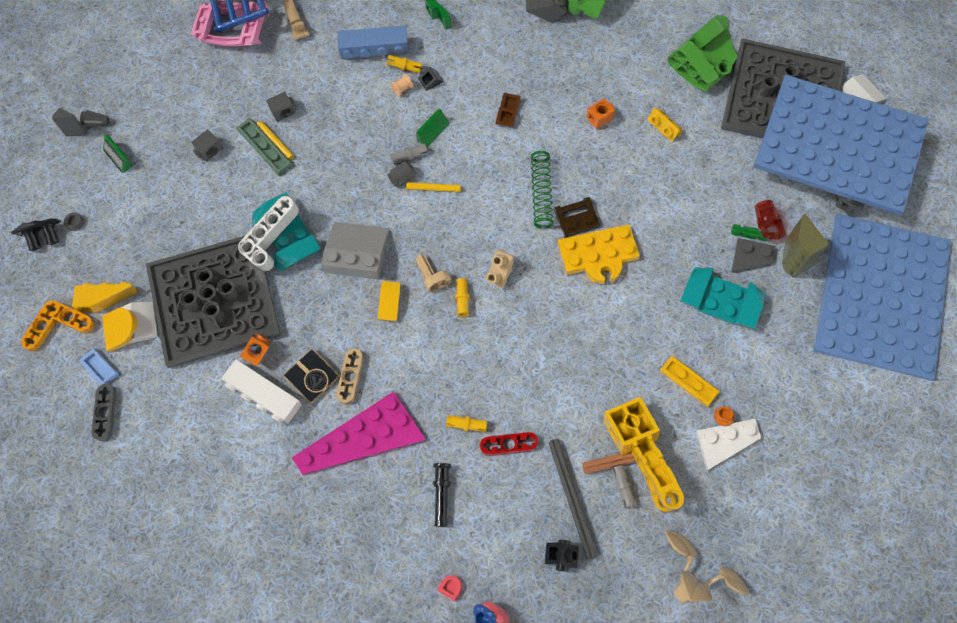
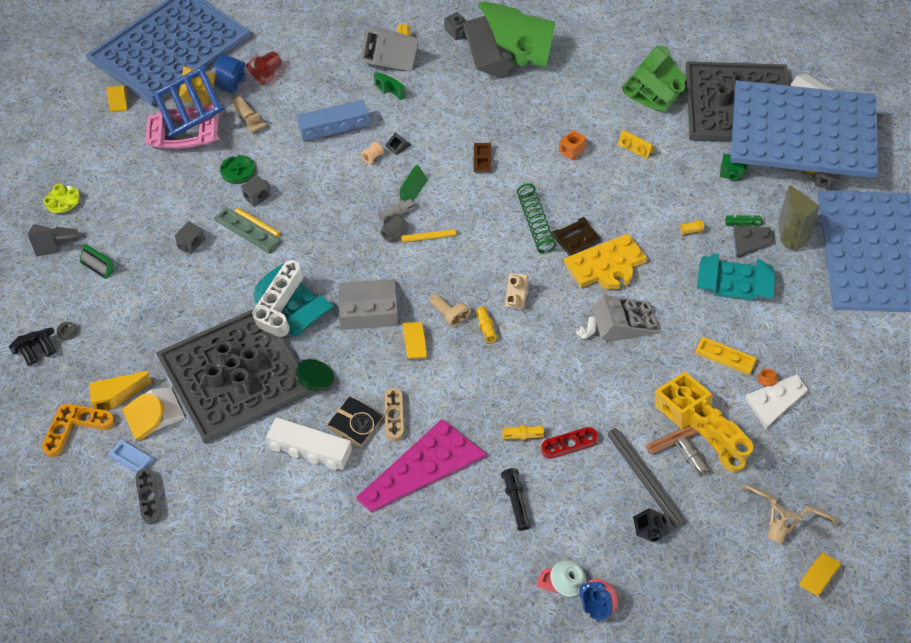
camera: 15 degrees left, 15 degrees down
orange brick [240,334,271,366] -> none
yellow pin [387,54,423,74] -> none
clear red piece [754,200,786,240] -> none
none -> neon yellow dish [43,184,80,213]
none -> green tile [220,155,255,184]
none -> dark green tile [295,359,335,392]
none -> light aqua piece [550,560,587,597]
none -> white arm [576,316,597,339]
none -> light grey slope [592,295,661,341]
none -> yellow pin [680,219,704,235]
none -> green brick [720,154,747,180]

